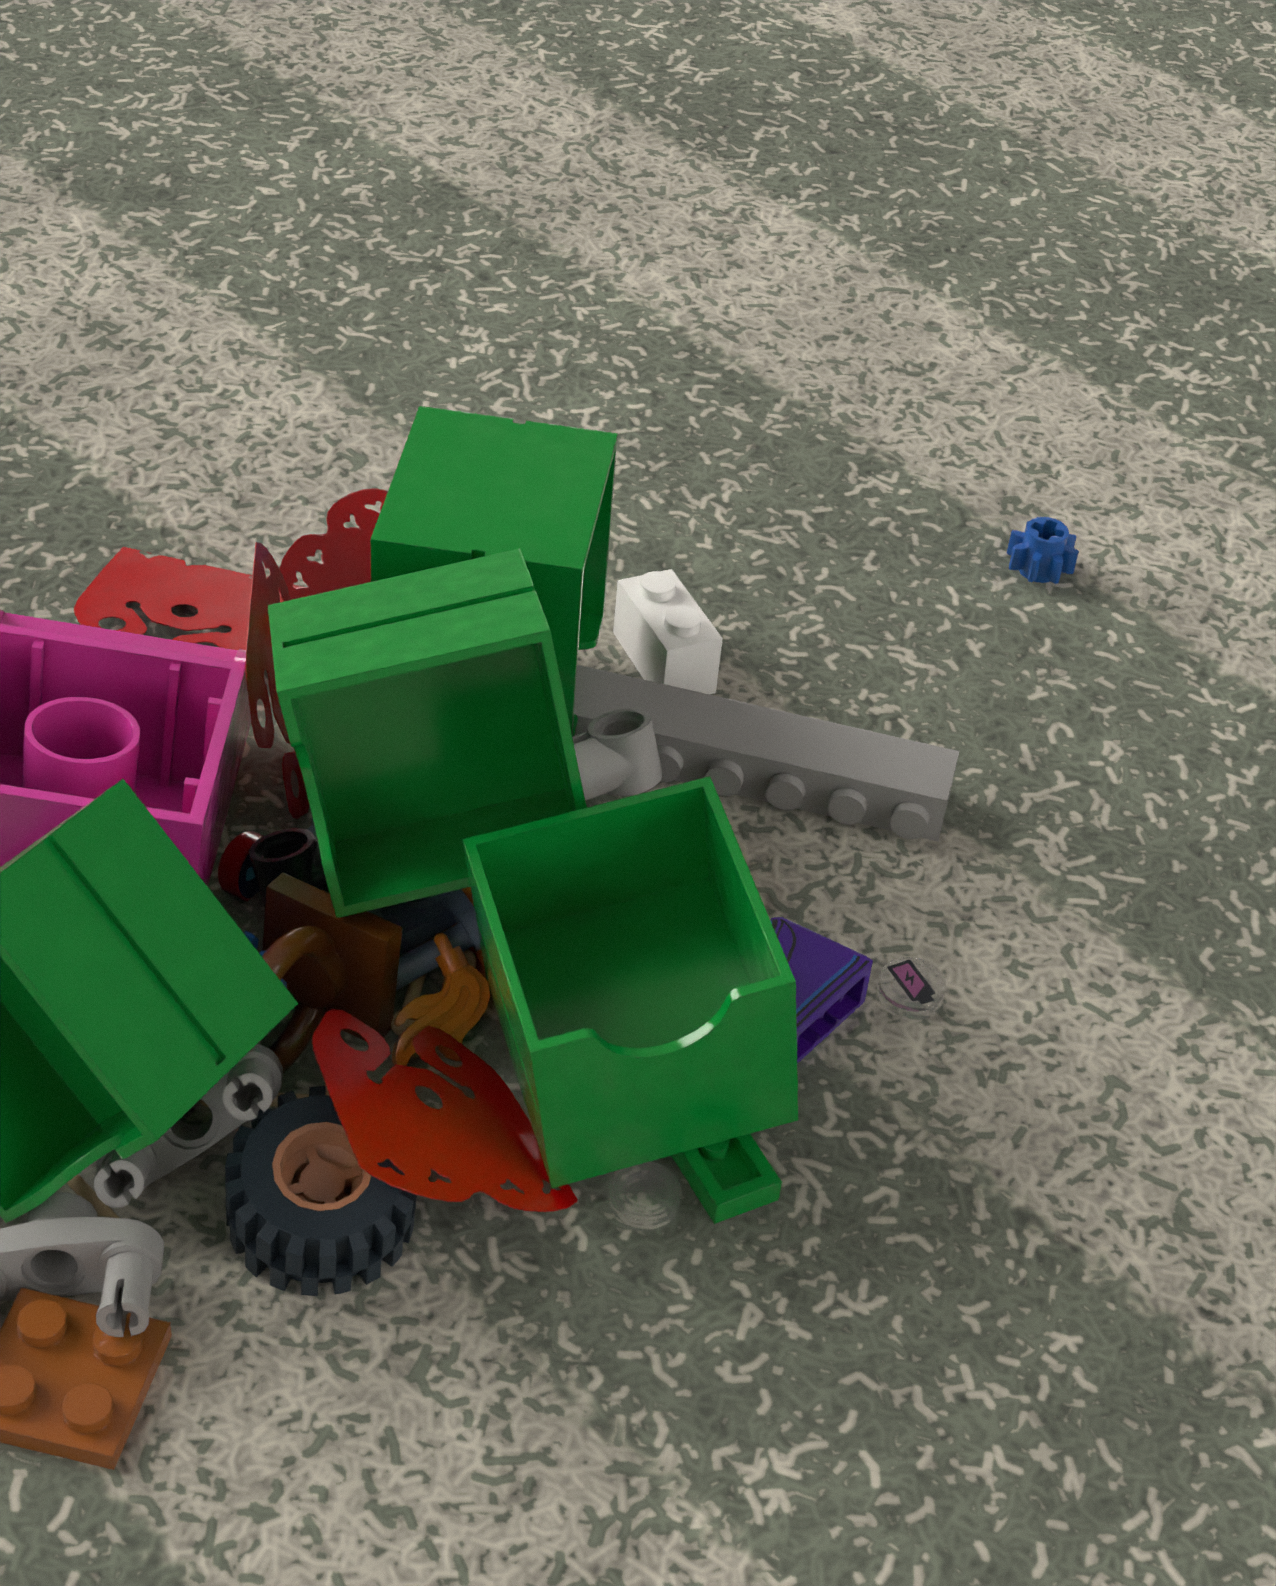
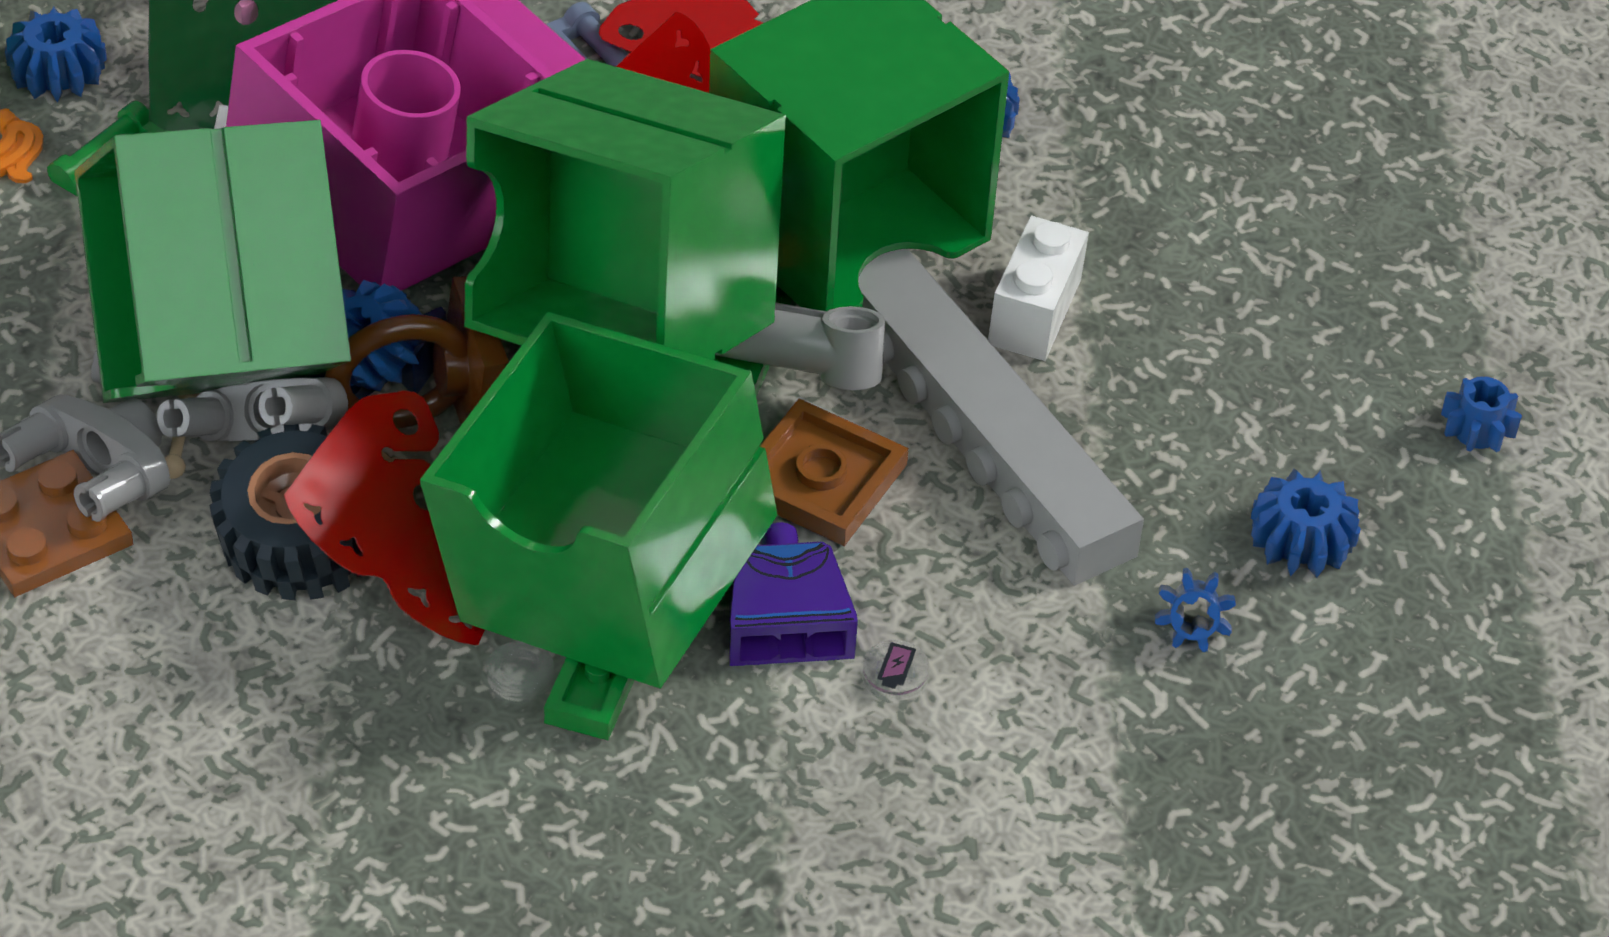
camera: 45 degrees right, 5 degrees up
none -> blue gear [1155,568,1236,652]
none -> blue gear [1250,469,1361,578]

